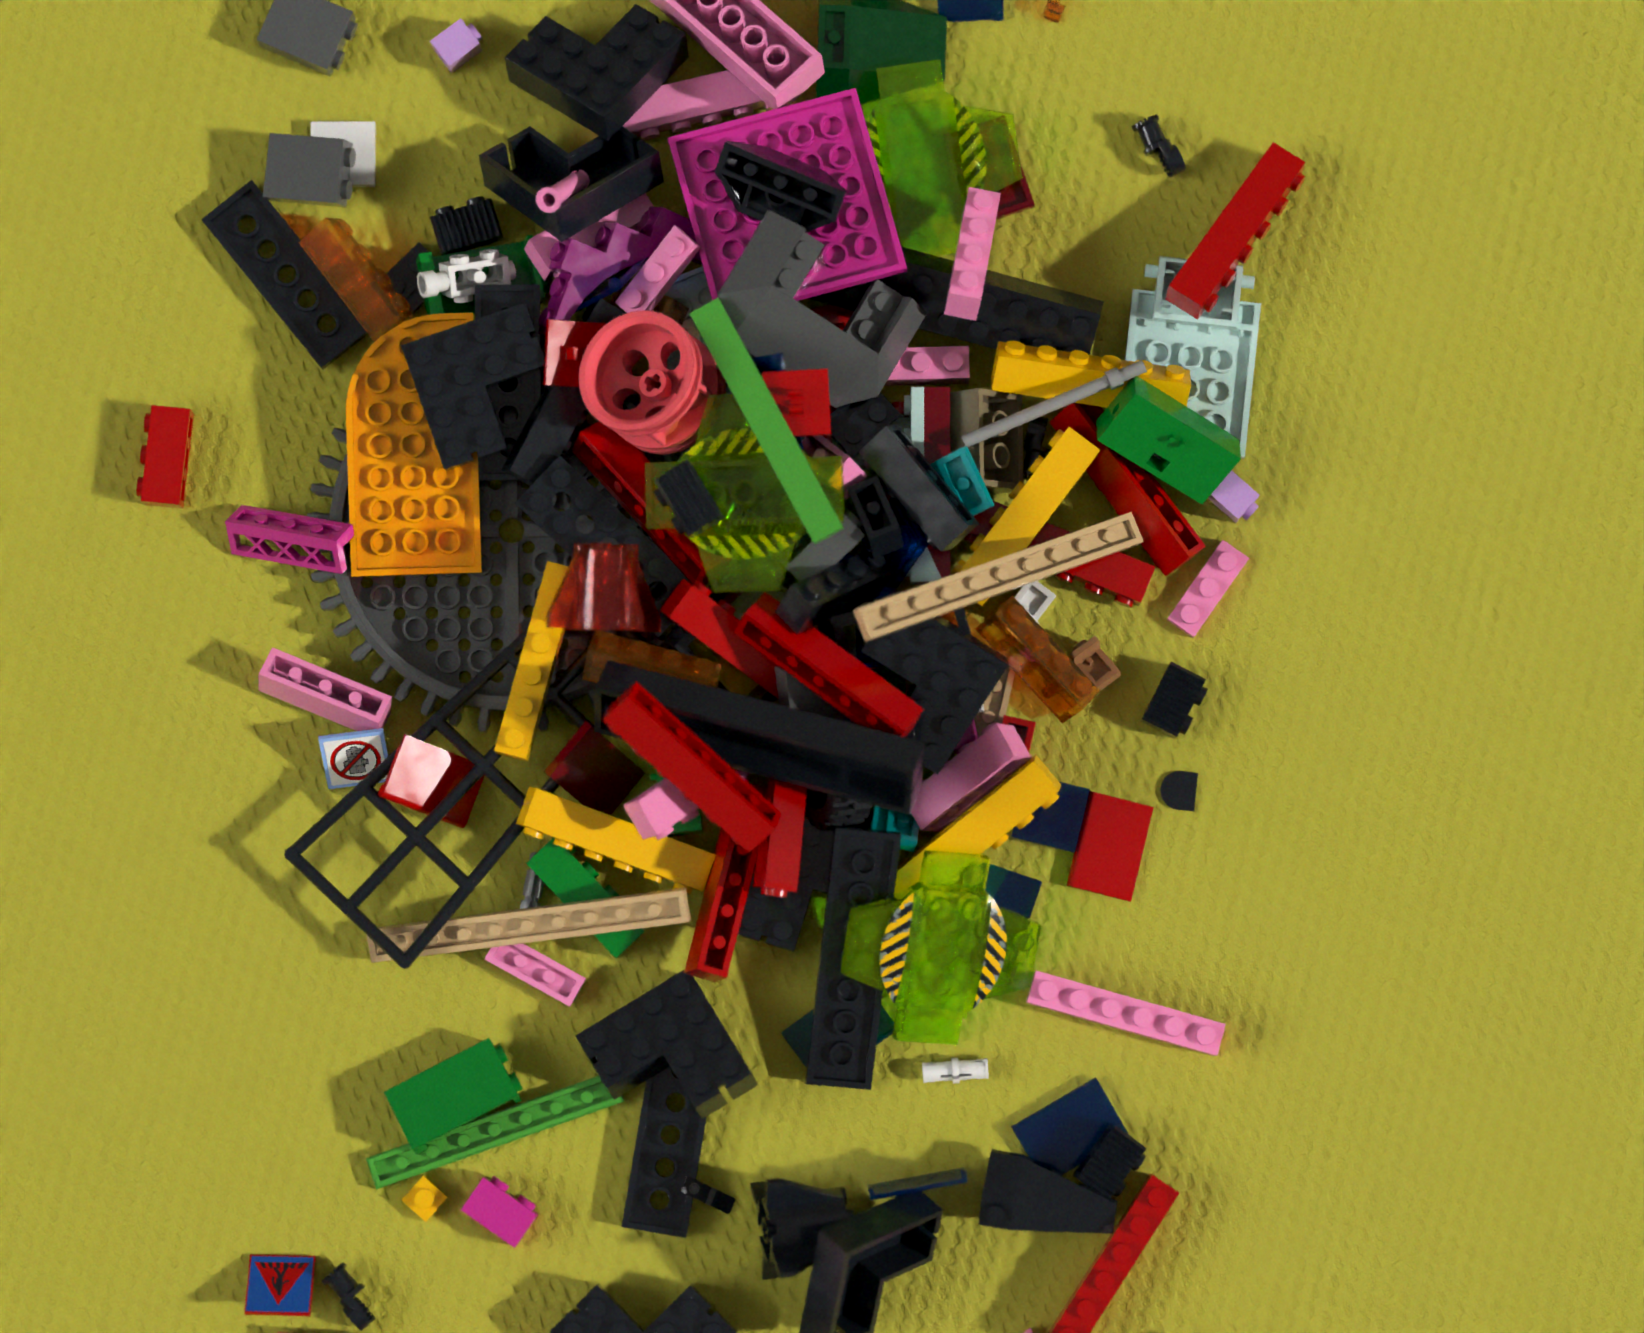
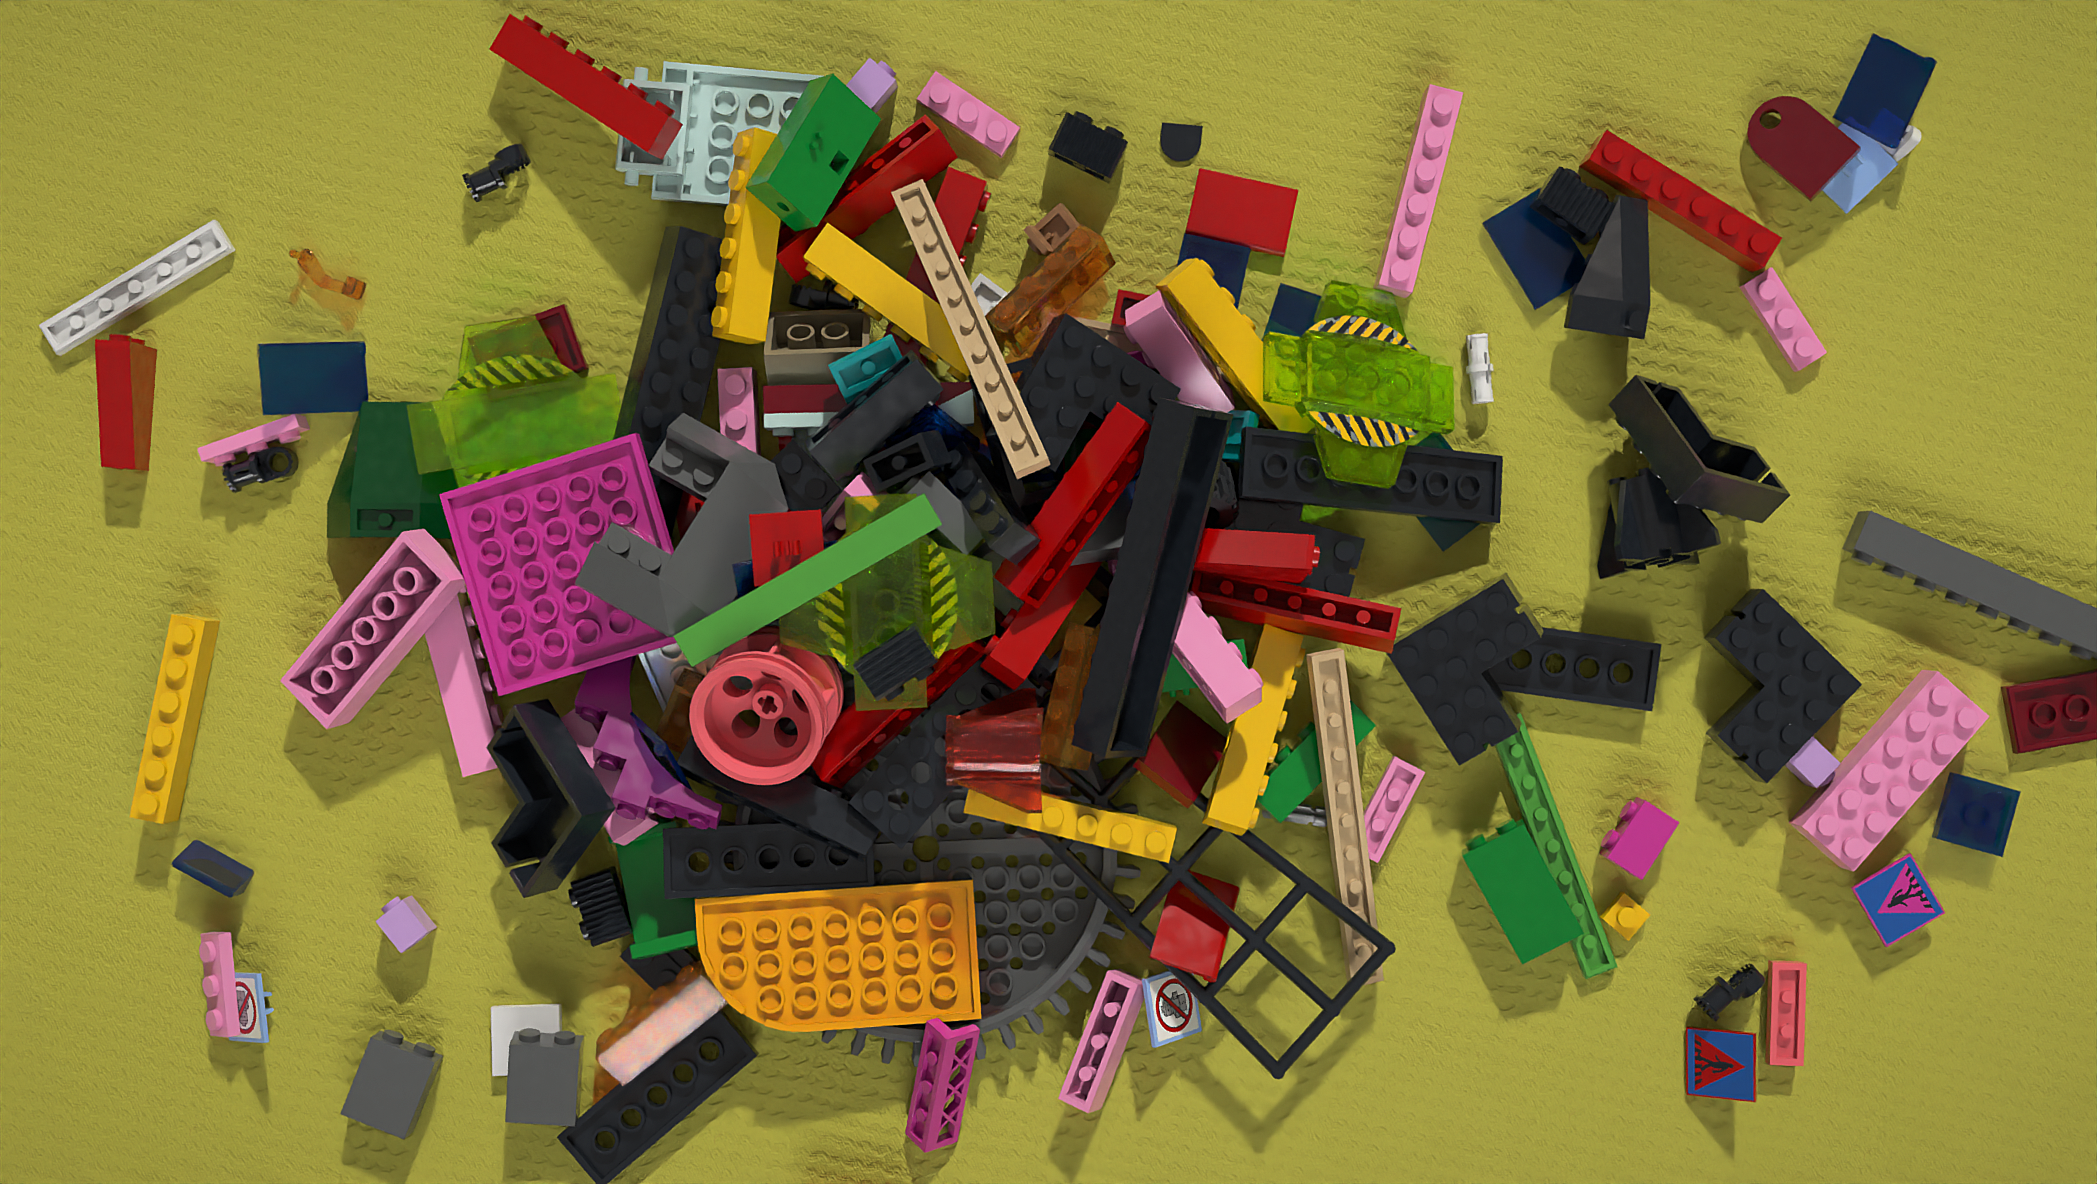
camera: 90 degrees left, 5 degrees up
black piece [401,303,545,471] -> none
white brick [417,249,516,303] -> none
black piece [505,4,689,141] -> none
bright pink pin [536,170,590,213] -> none
red piece [543,319,607,387] -> none
red brick [603,681,782,852] -> none
bright pink plate [615,226,701,313] -> none
black sticker [681,1176,735,1214] -> none
black wedge [715,141,847,232] -> none
piece [867,1167,968,1201] -> none
bright pink brick [944,187,1001,321] -> none
light grey bar [961,360,1147,447] -> none

